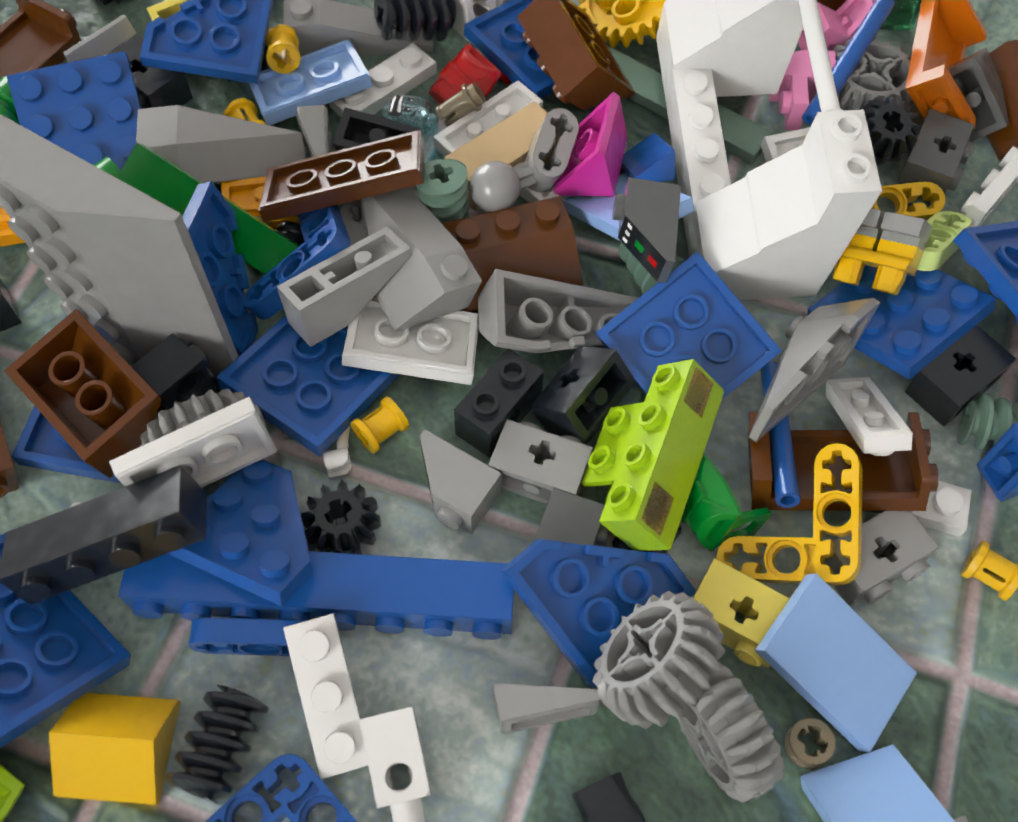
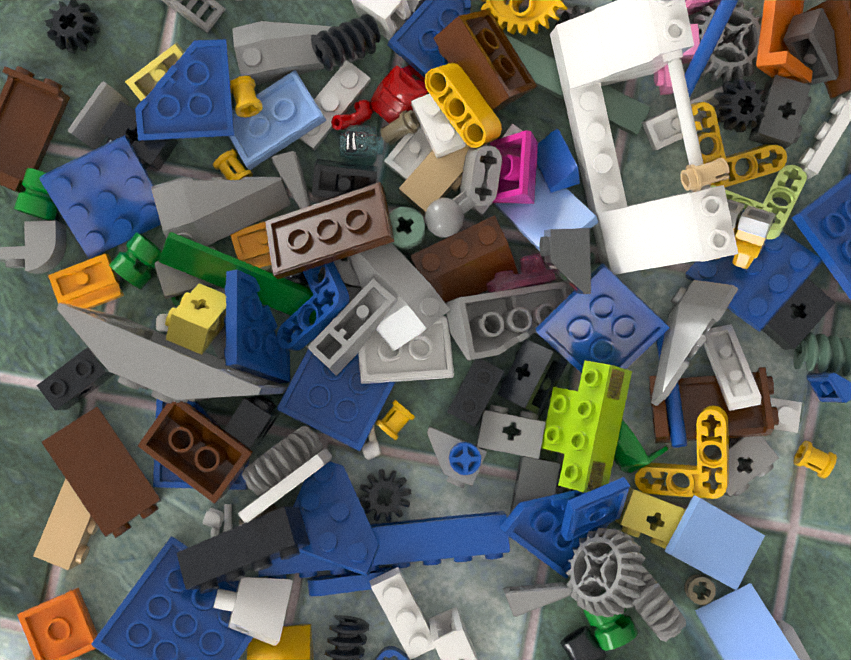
camera: 10 degrees left, 25 degrees up
none -> white torso [213,577,293,646]
none -> red arm [331,100,373,130]
none -> white plate [411,94,466,159]
none -> yellow beam [425,63,502,148]
none -> blue wheel [449,442,482,475]
none -> clear pink hinge [487,253,556,293]
none -> blue plate [560,477,630,541]
none -> green wheel [582,594,638,651]
none -> tan pin [680,158,730,192]

